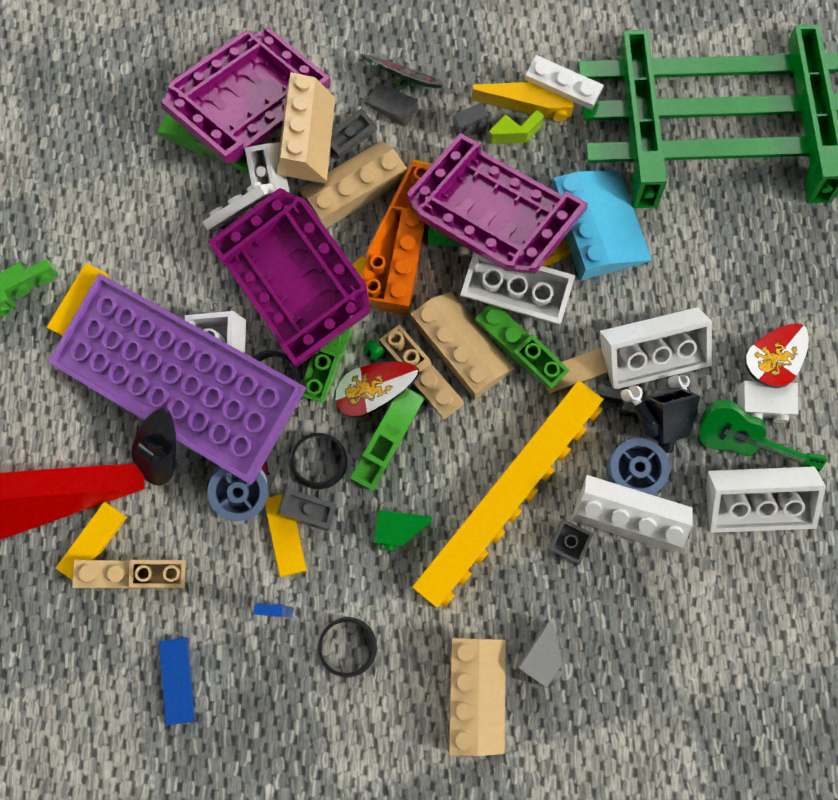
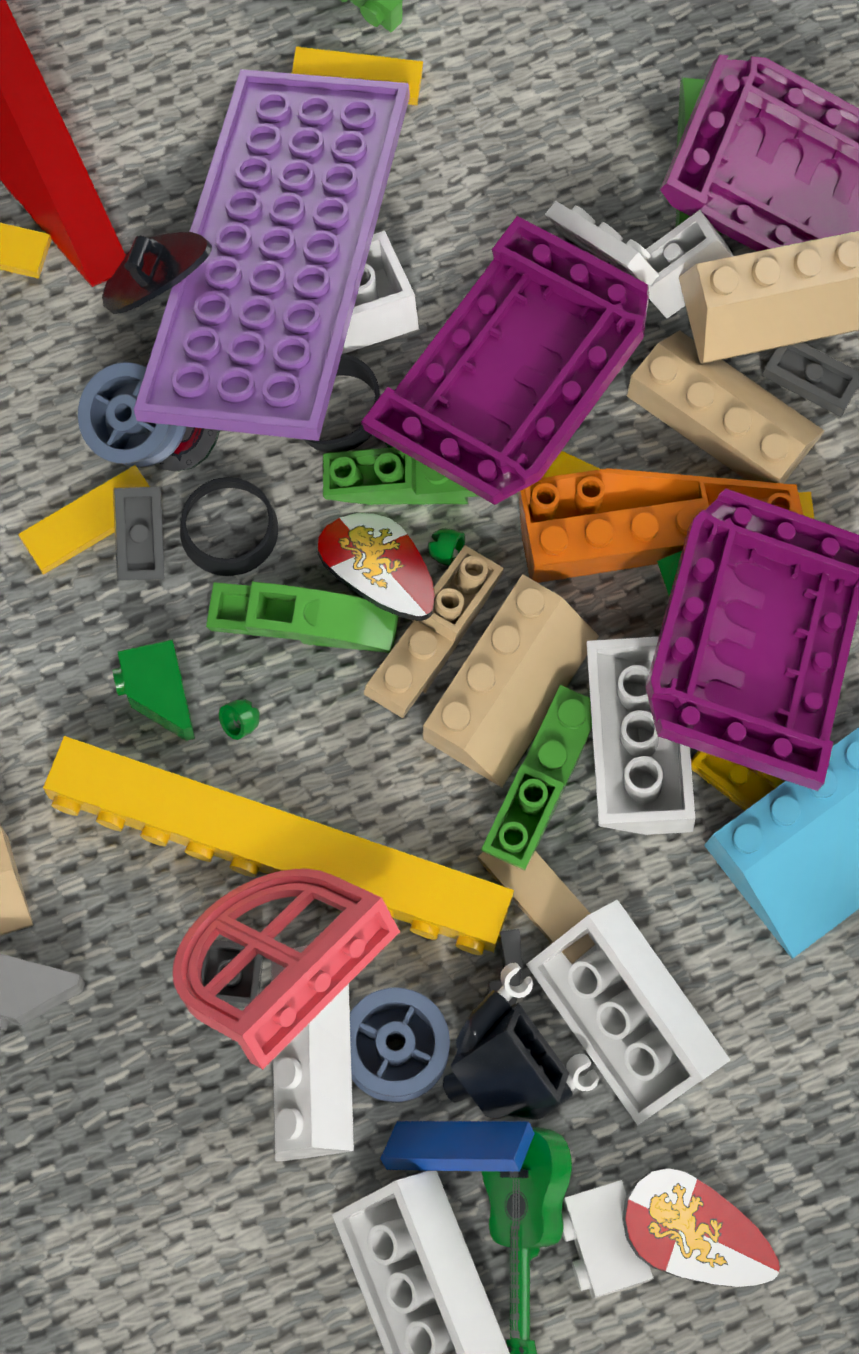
camera: 65 degrees right, 5 degrees down
none -> coral window [173,869,400,1069]
none -> green hinge [219,699,260,740]
none -> blue tile [380,1121,535,1172]

